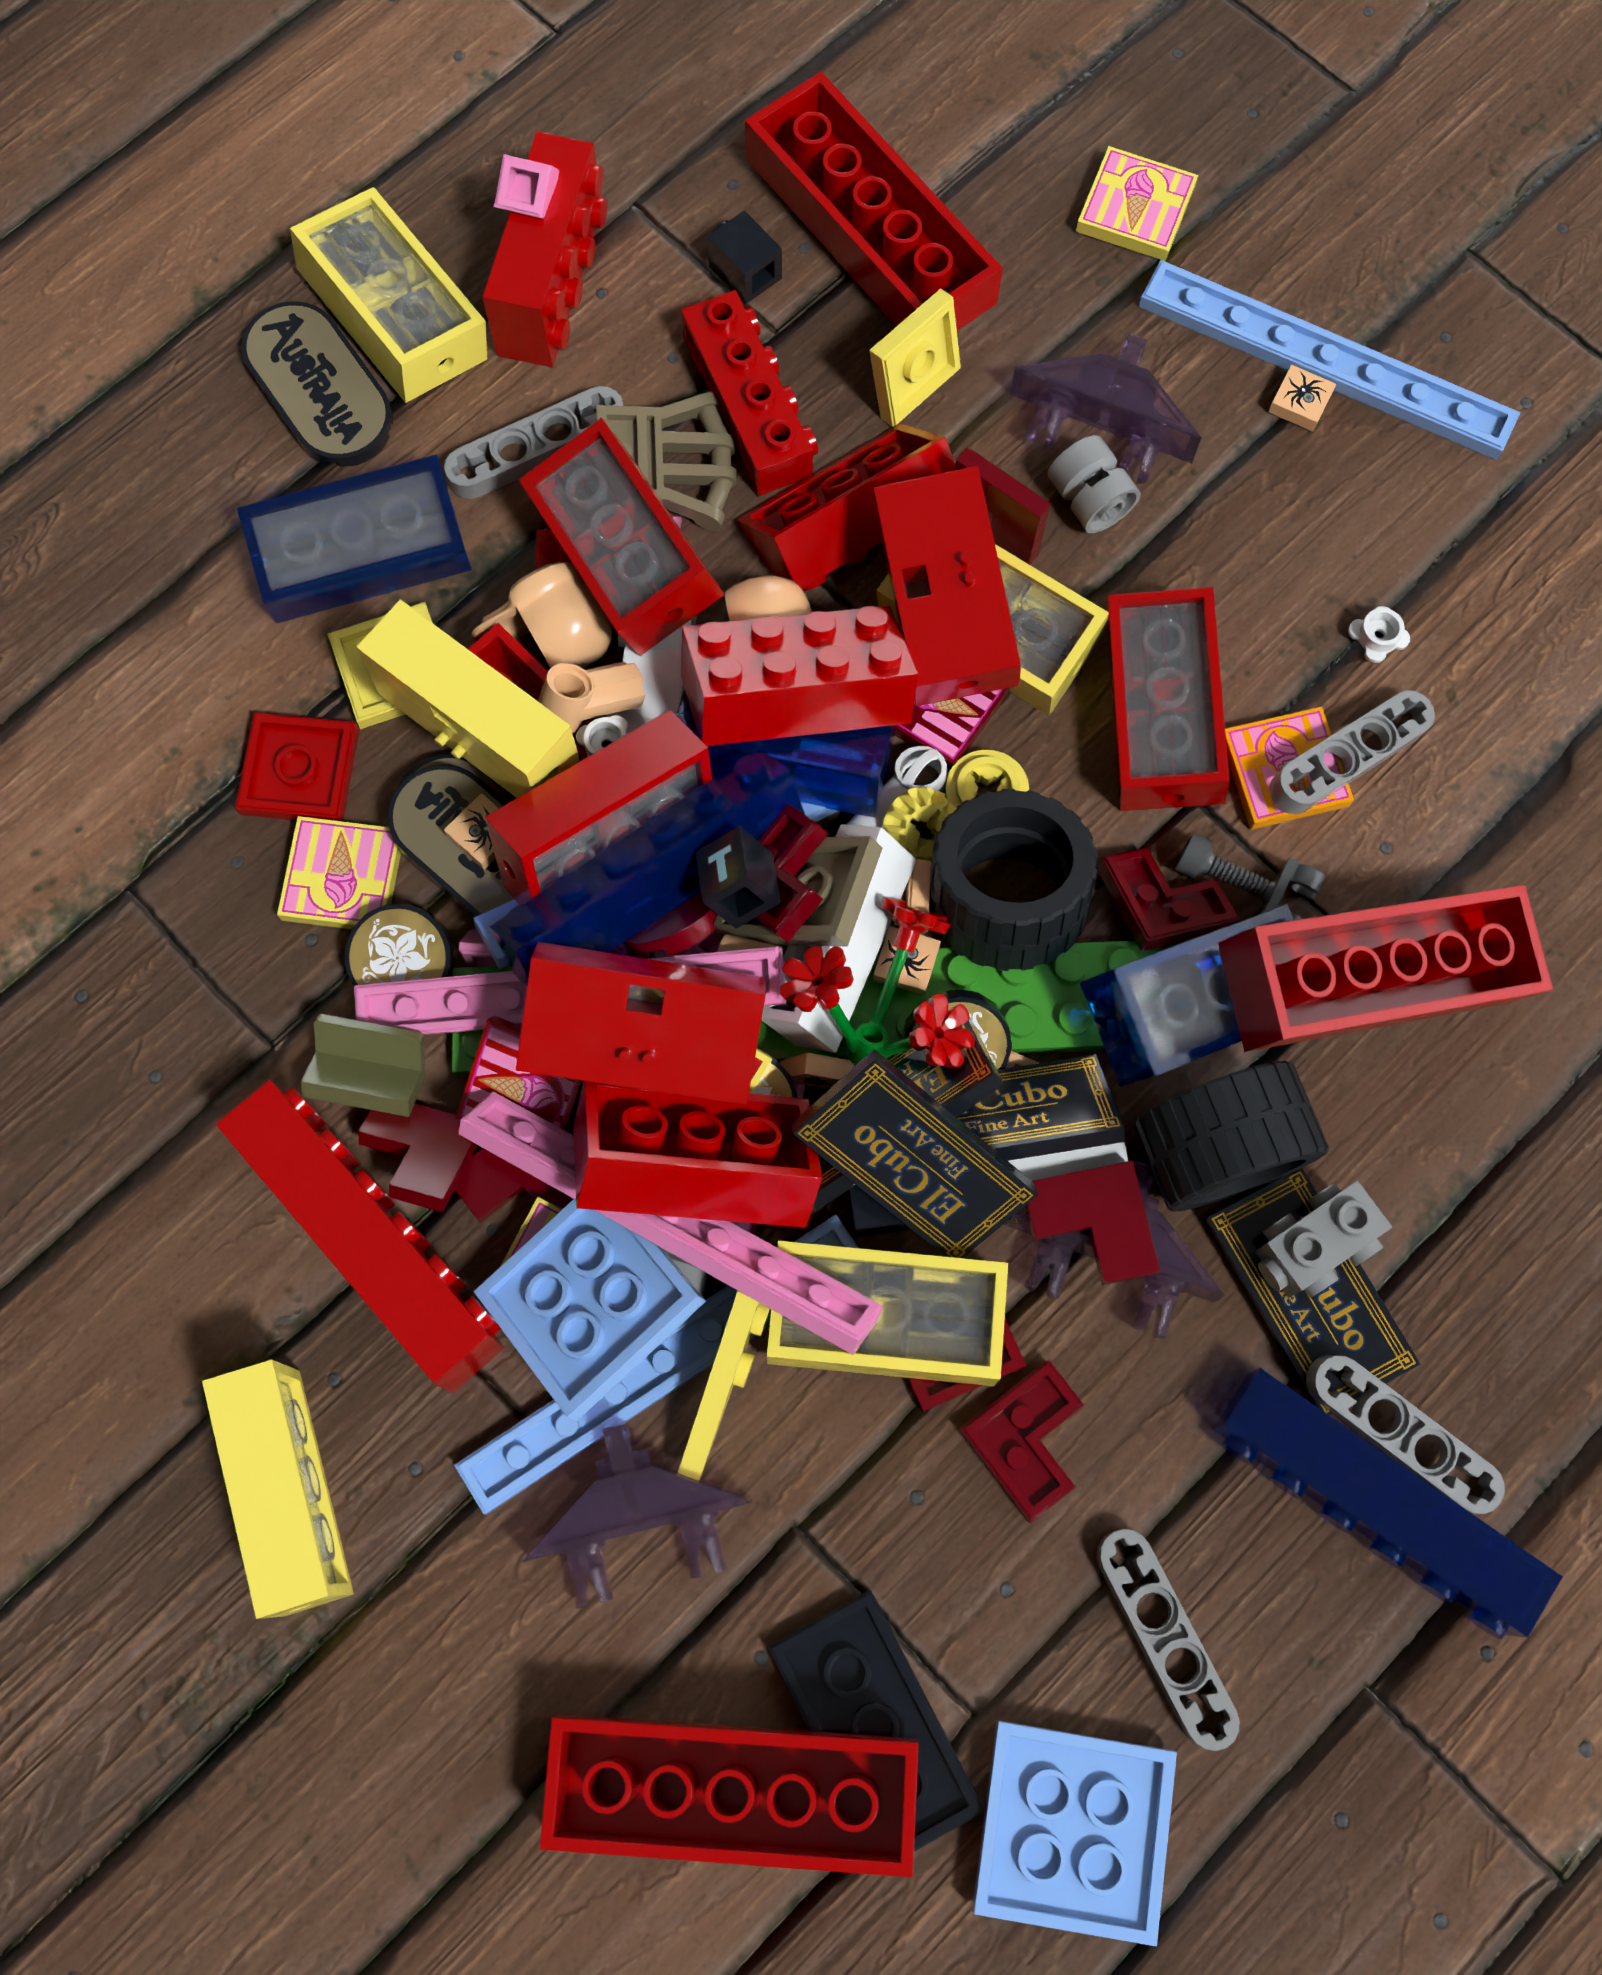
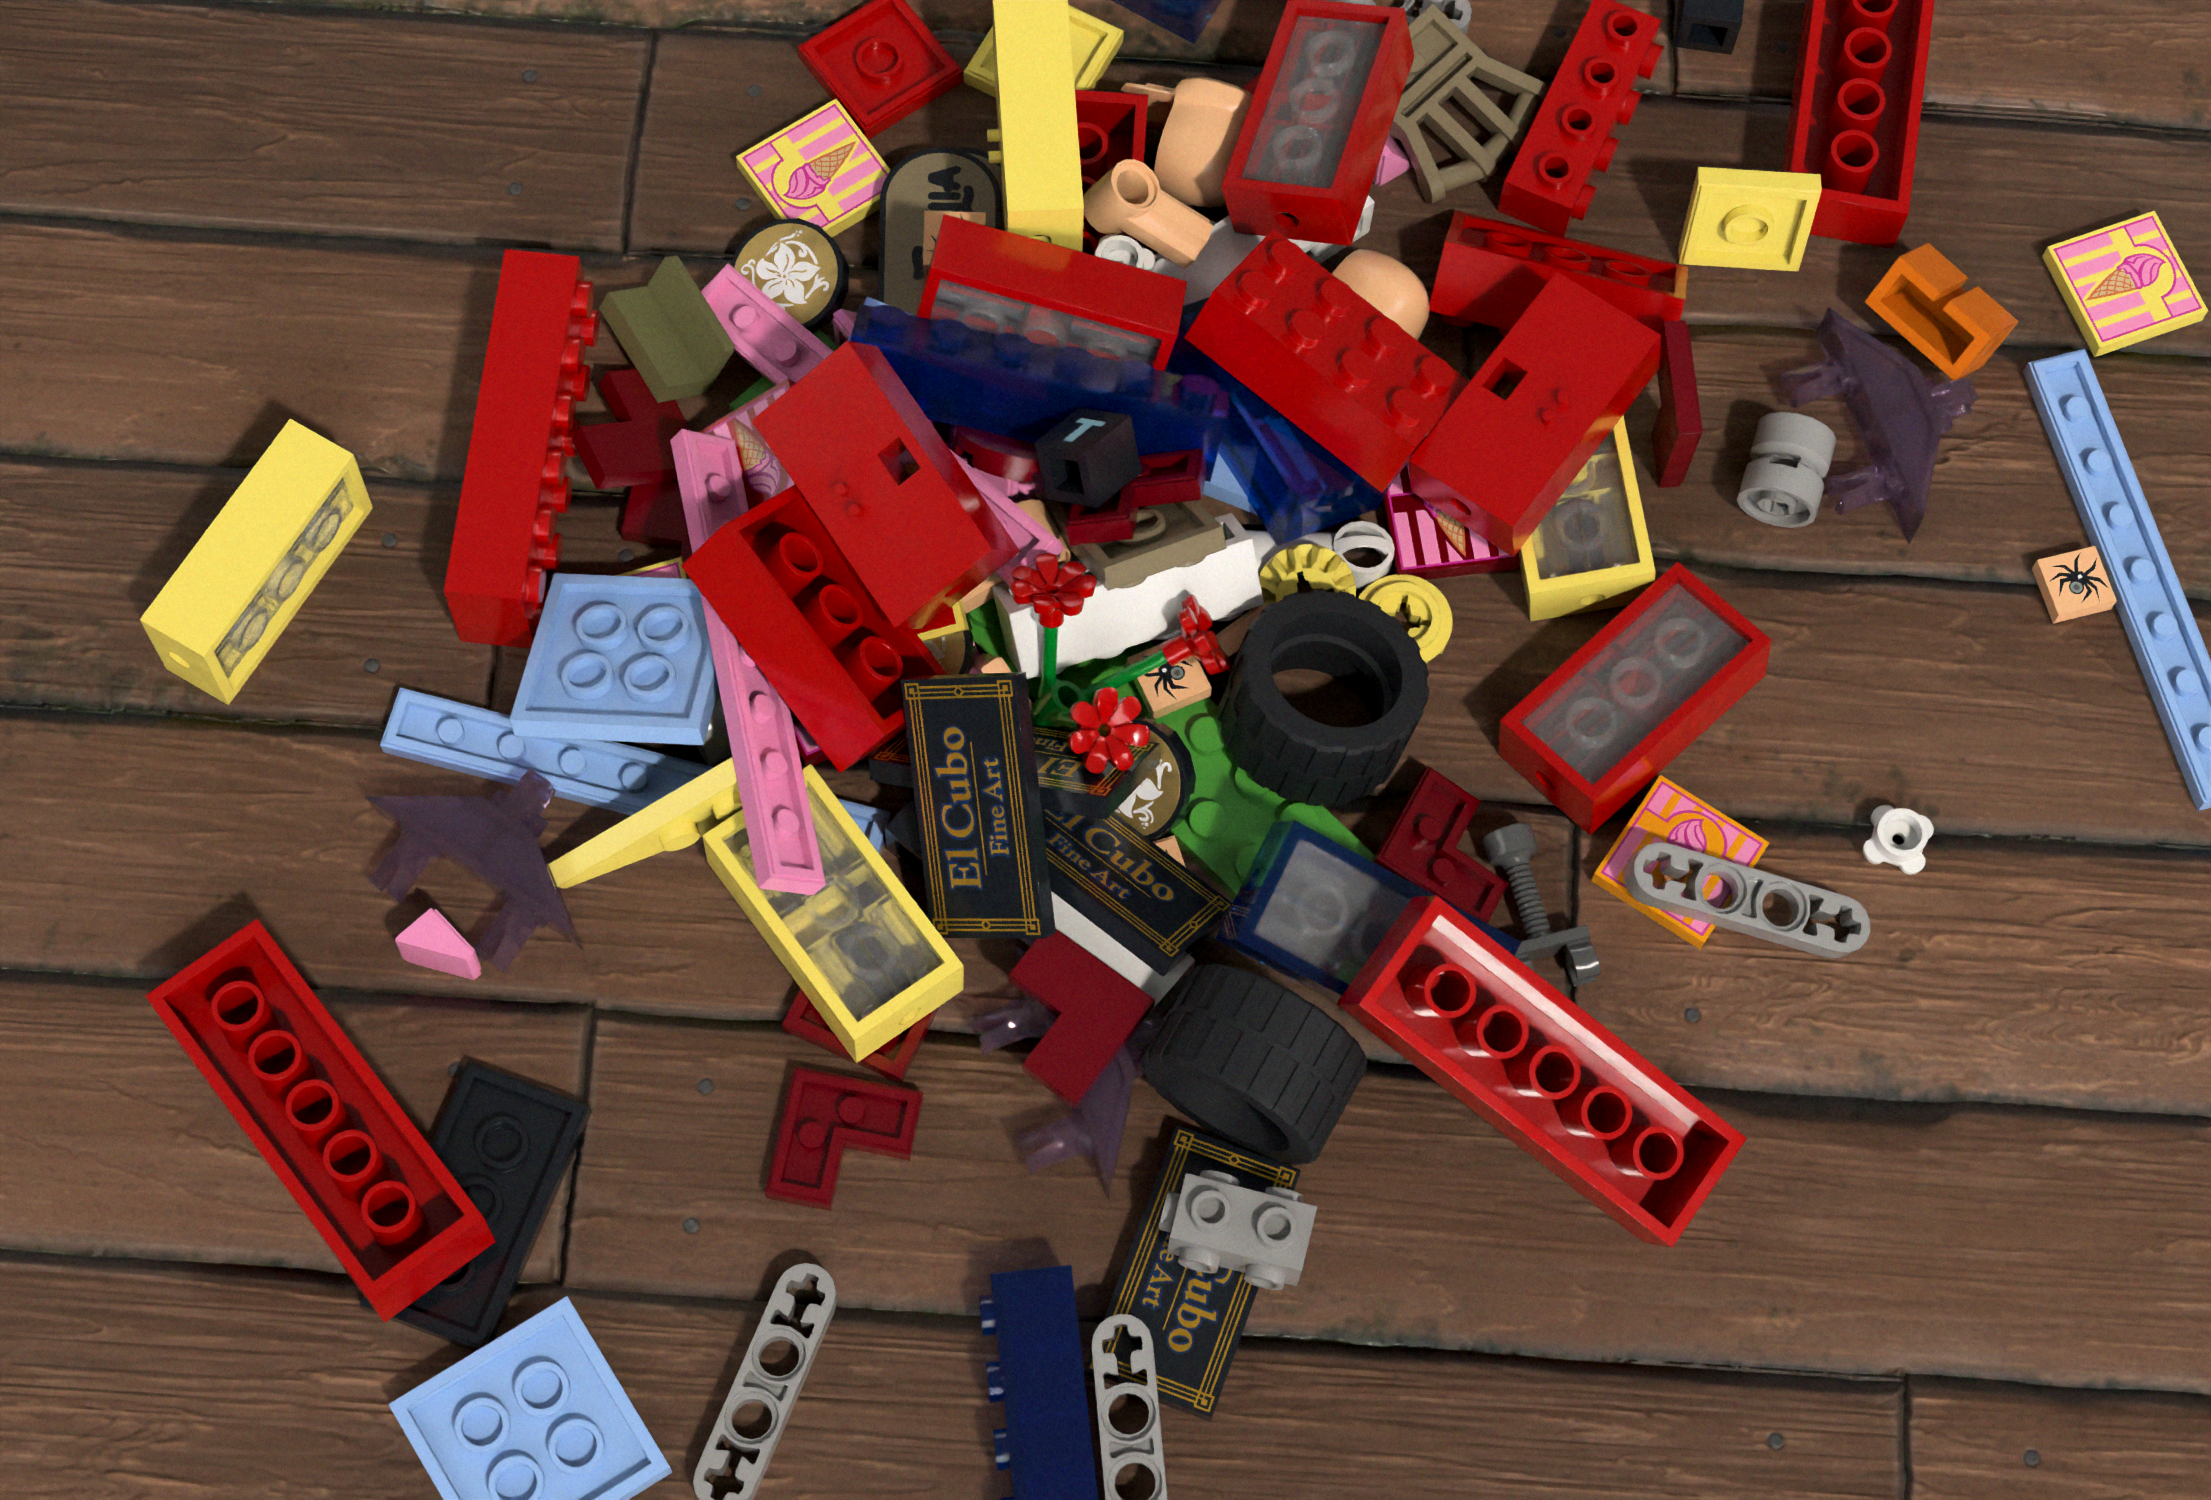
camera: 45 degrees right, 5 degrees down
none -> bright pink slope [395,908,482,980]
none -> orange piece [1865,243,2019,382]

